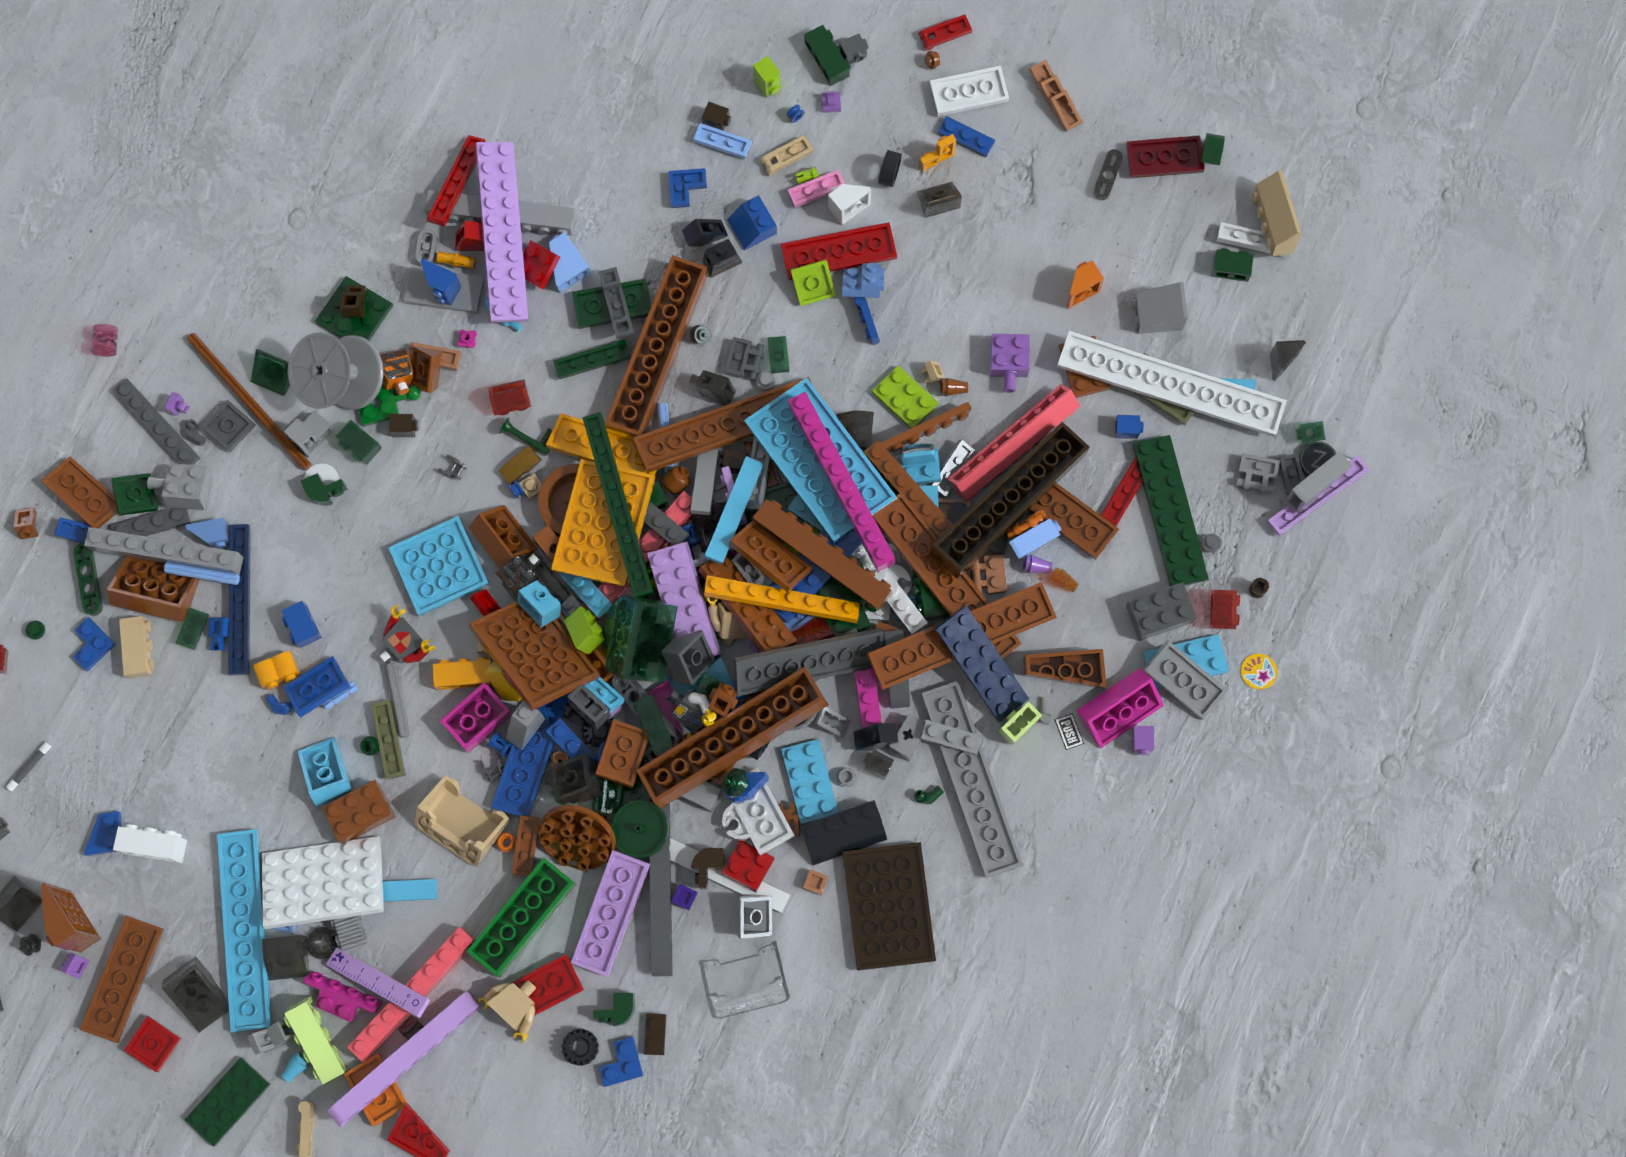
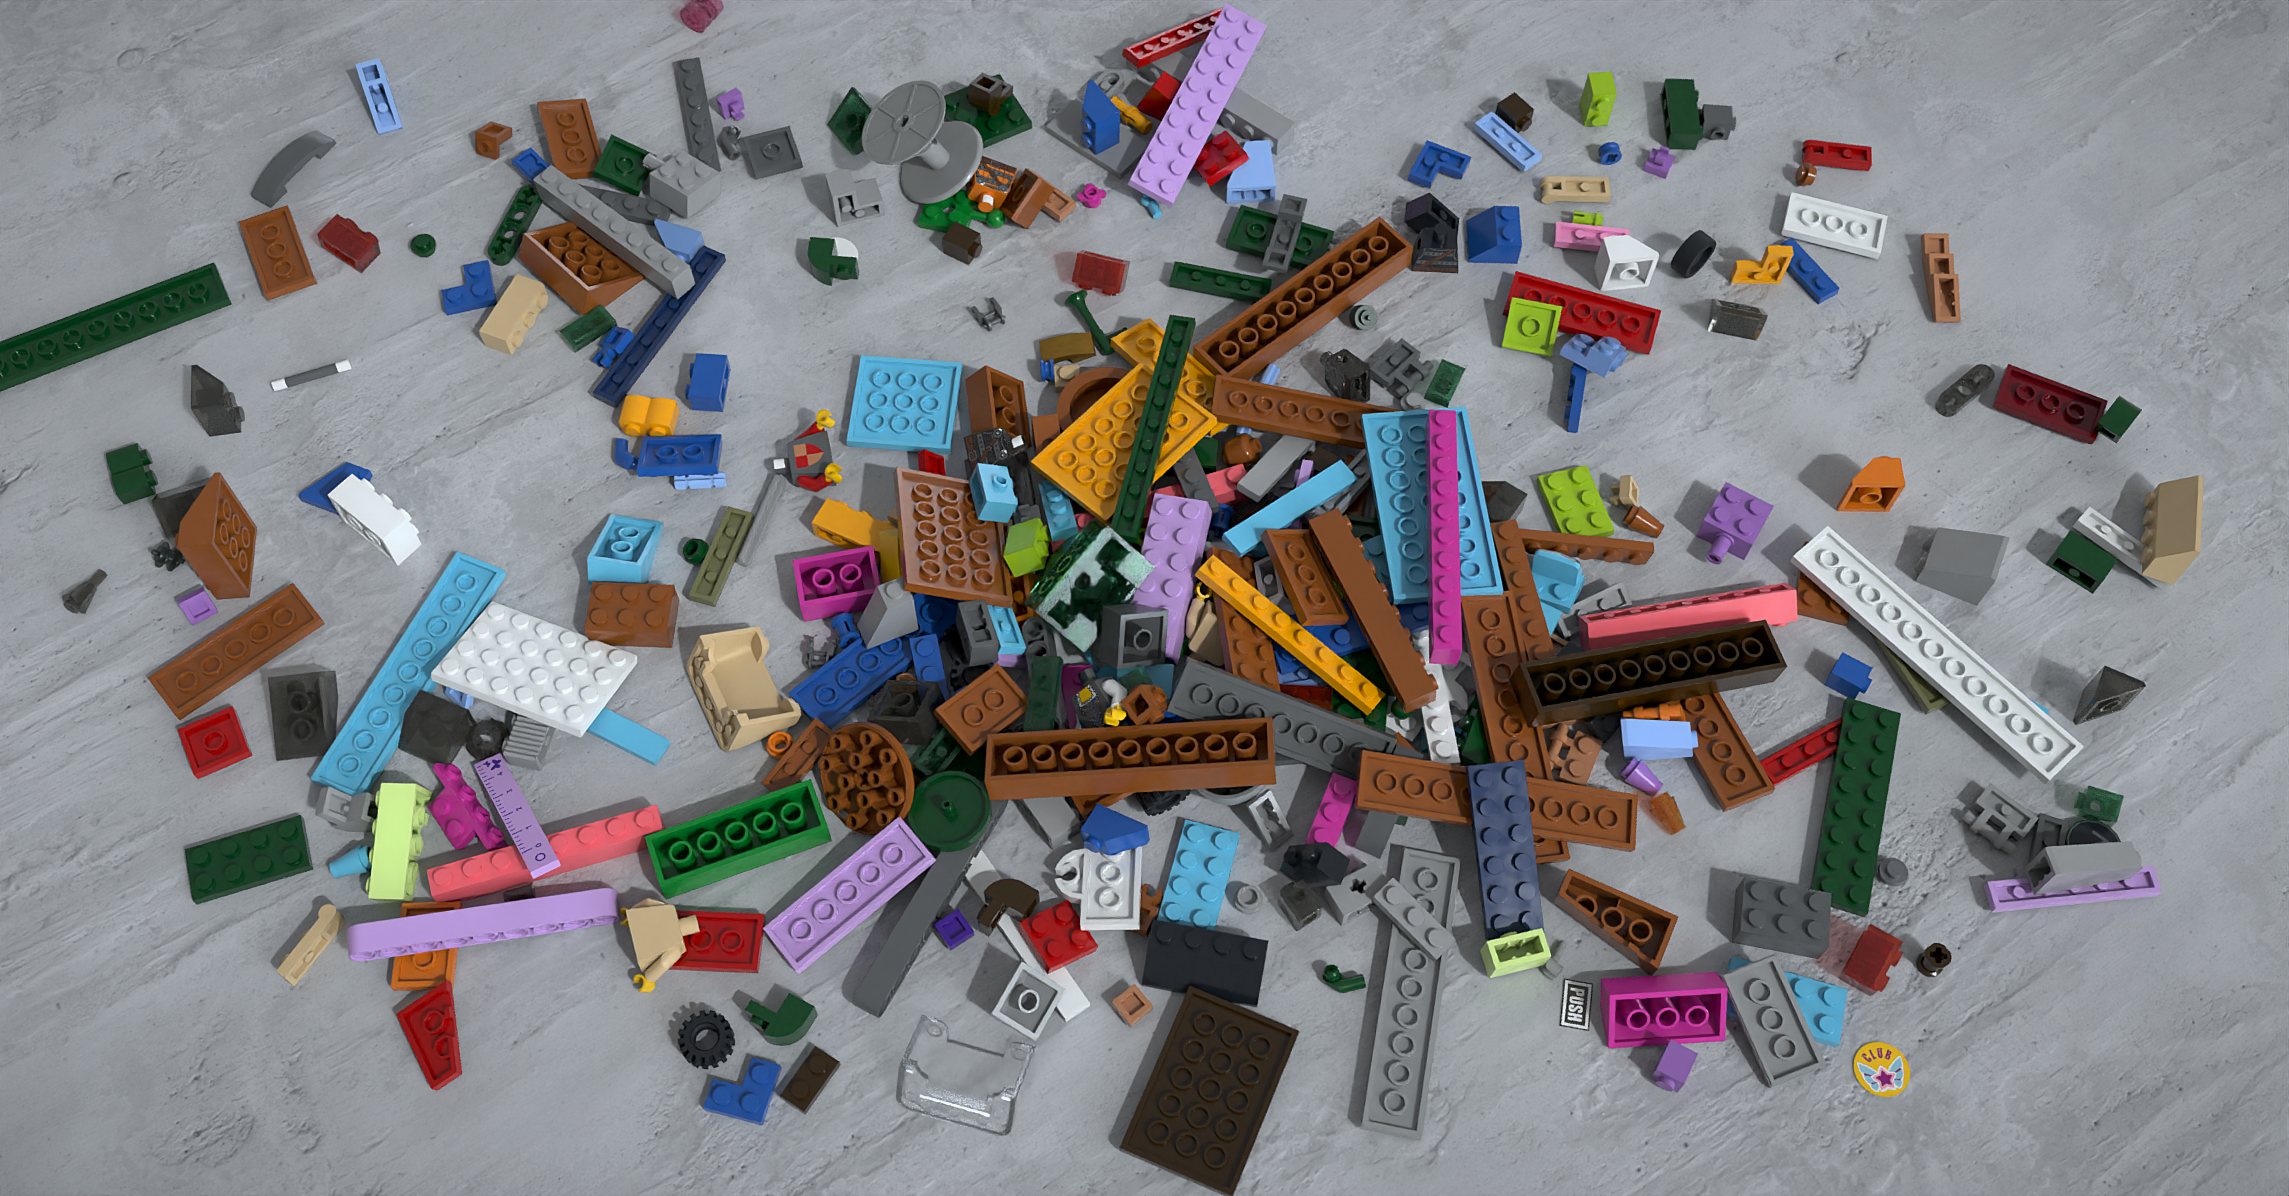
camera: 25 degrees right, 15 degrees down
light blue axle [164,562,240,585] -> none
dark orange axle [187,333,311,470] -> none
clear green brick [335,420,382,465] -> none
clear green plate [724,768,748,798] -> none

